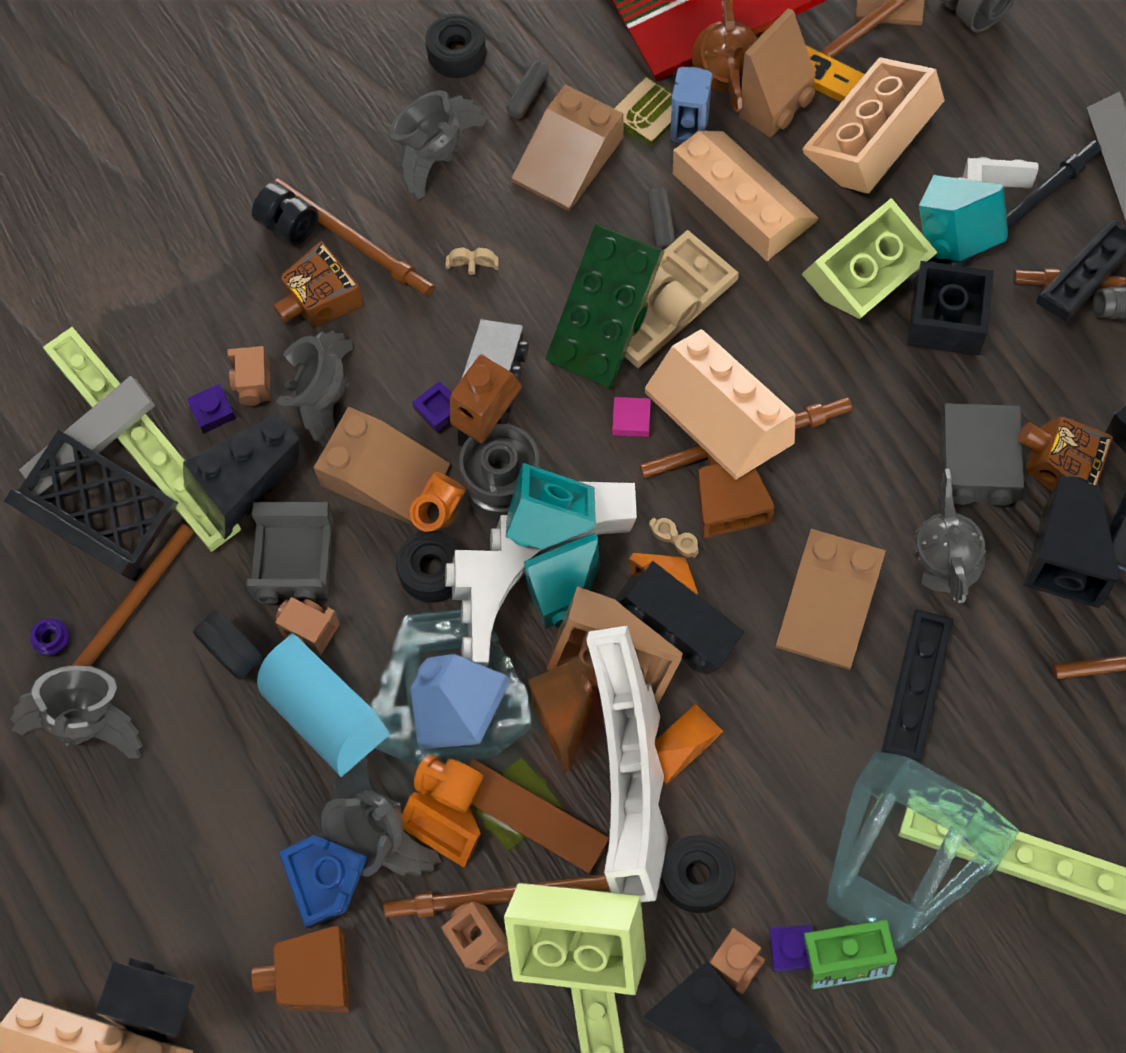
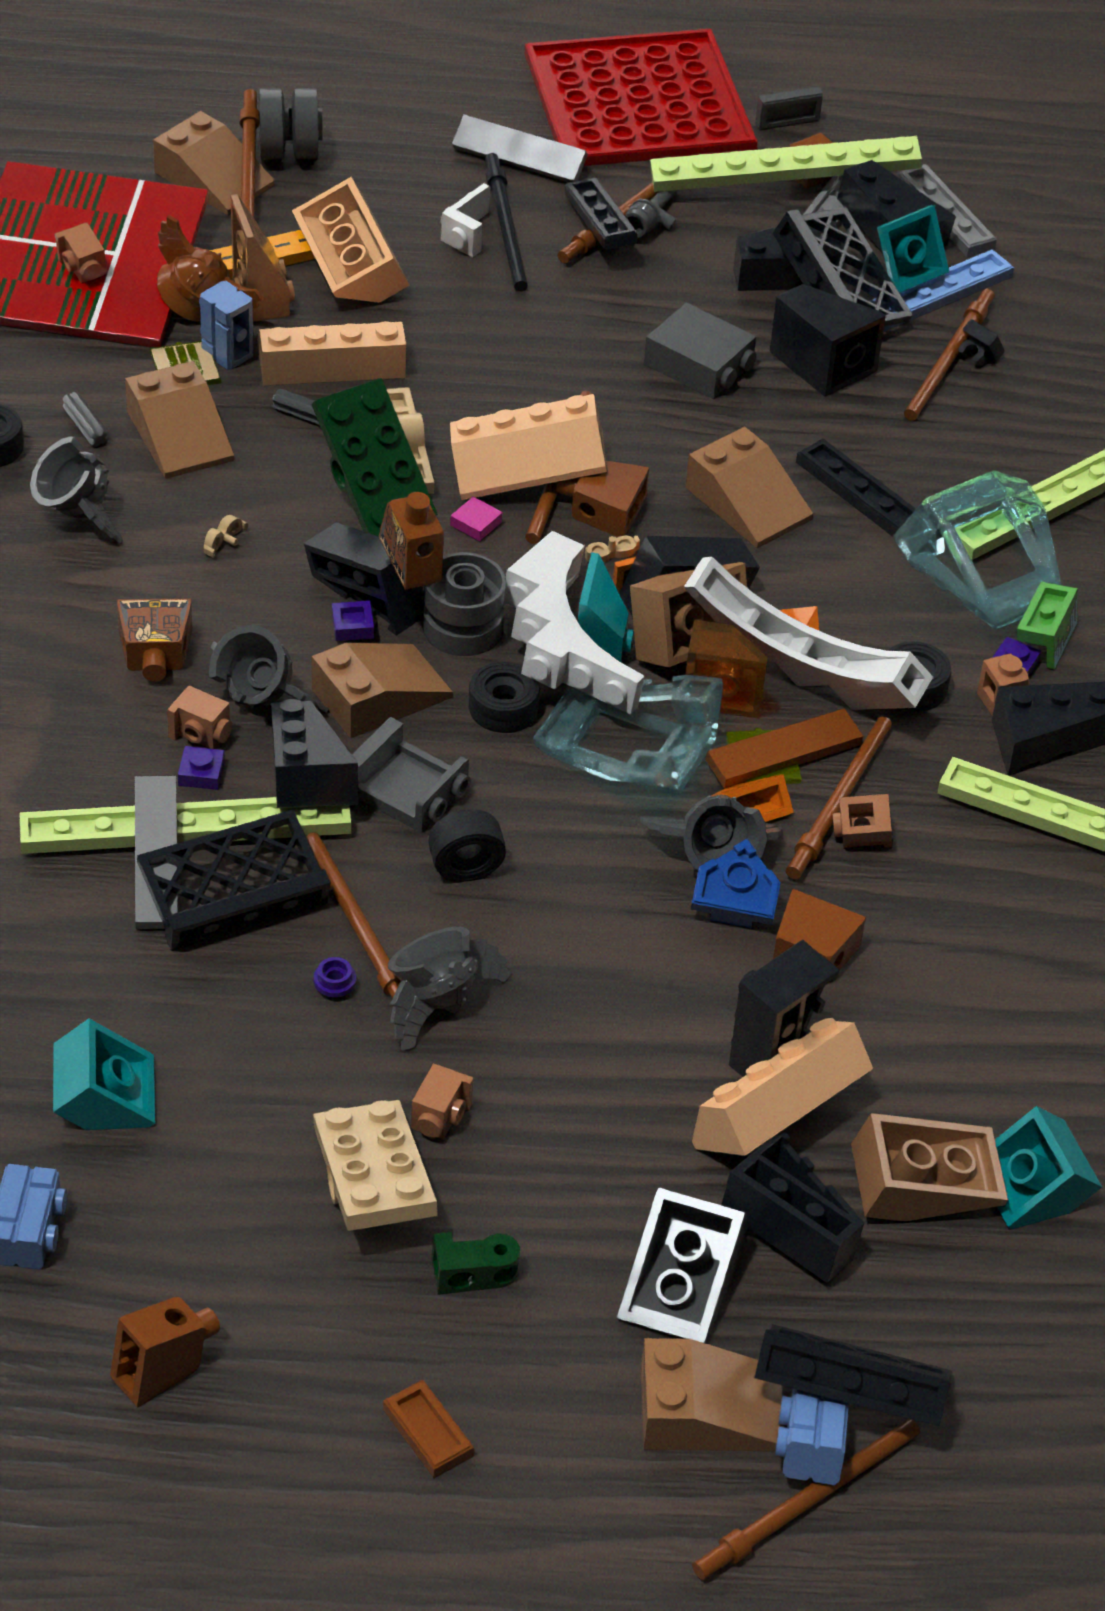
camera: 65 degrees left, 20 degrees down
black wheel [252,182,318,246] -> none
medium azure brick [257,633,390,777] -> none
dark orange bar [273,178,435,297] -> none
nougat brick [275,597,340,655] -> none
orange piece [409,472,466,532] -> none
medium blue slope [410,654,511,749] -> none
orange piece [414,754,484,813] -> none
yellowish green brick [504,883,646,995] -> none
teal slope [505,463,596,549] -> none
yellowish green slope [802,198,938,319] -> none
black brick [907,261,994,355] -> none
dark grey helmet [913,469,986,603] -> none
teal slope [919,175,1008,261] -> none
dark orange torso [1018,417,1113,492] -> none

